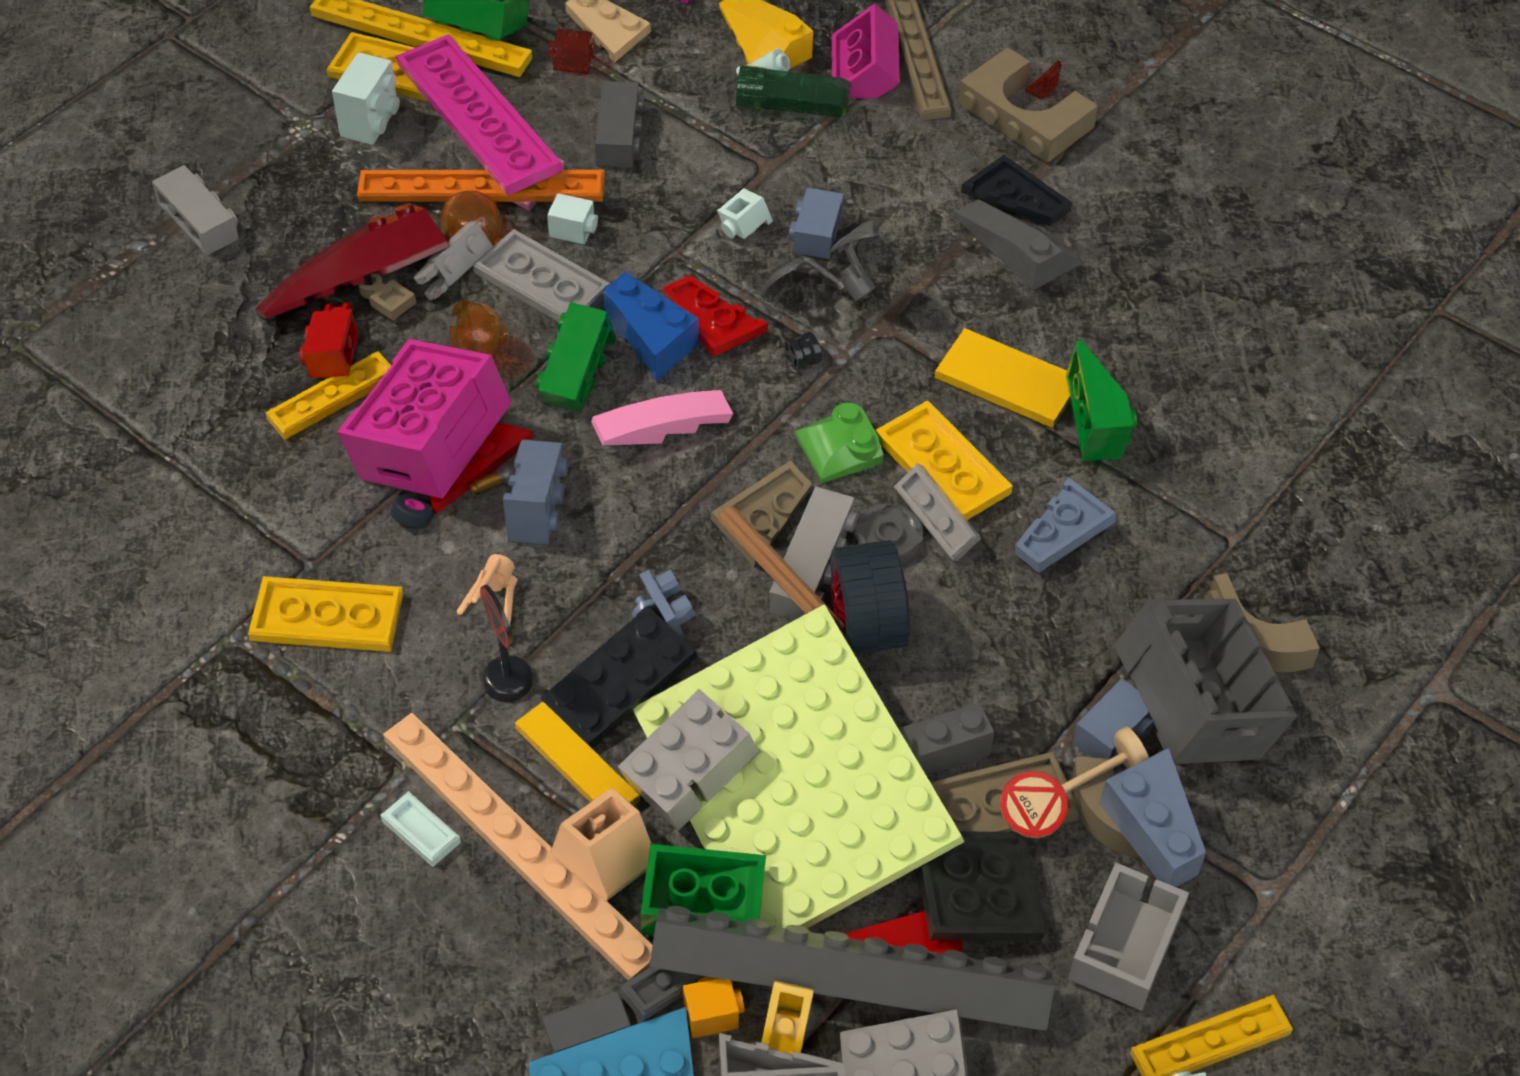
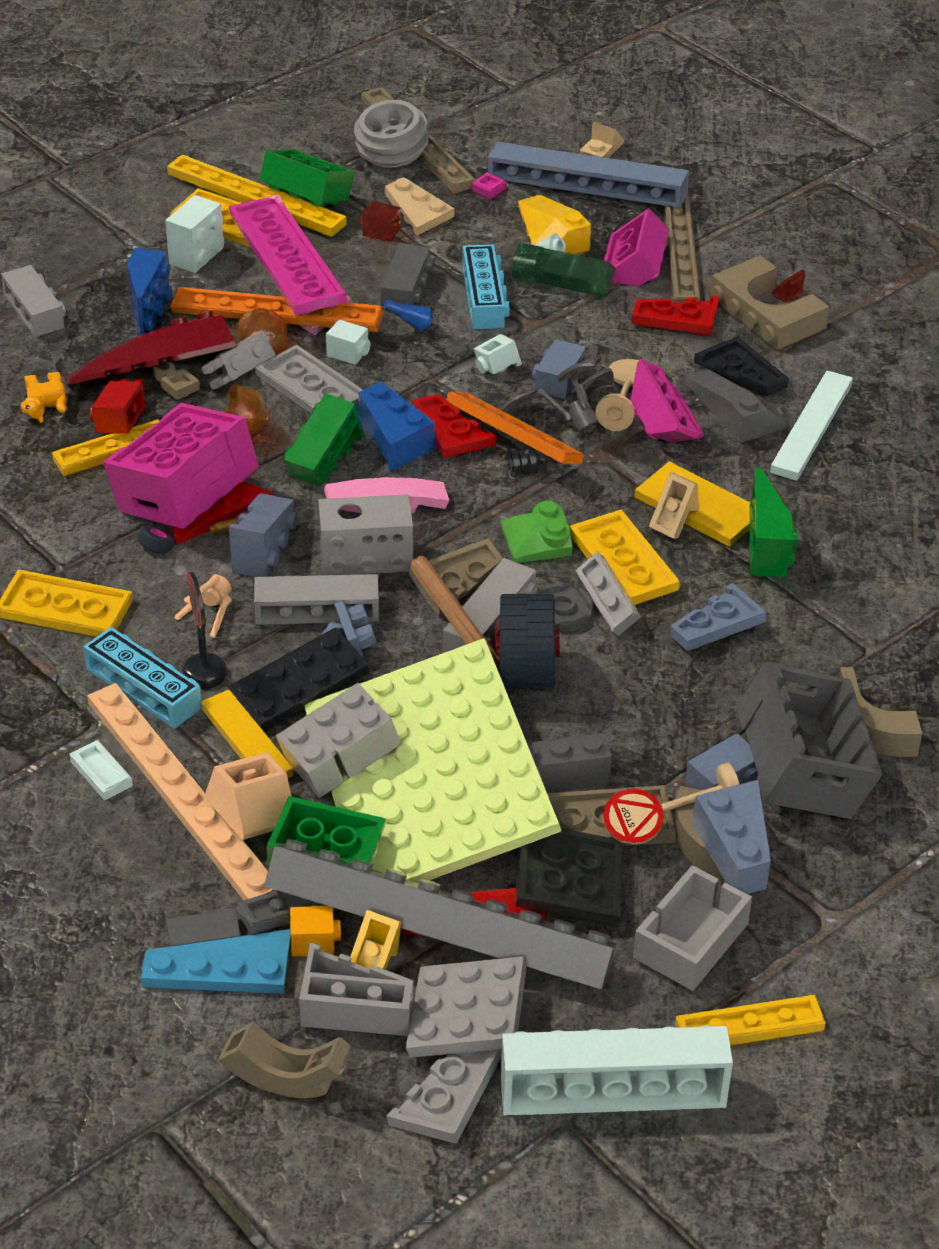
camera: 10 degrees right, 10 degrees down
none -> light orange animal [21,372,67,423]
none -> medium azure brick [83,627,201,729]
none -> blue slope [127,248,172,335]
none -> light grey brick [254,574,379,625]
none -> light grey piece [318,494,413,575]
none -> blue cone [383,299,433,332]
none -> orange tile [446,391,584,465]
none -> medium azure brick [462,244,510,329]
none -> tan piece [596,359,639,431]
none -> dark pink wedge [630,359,704,443]
none -> red wing [631,296,720,335]
none -> tan slope [649,472,699,539]
none -> light aqua tile [770,371,853,481]

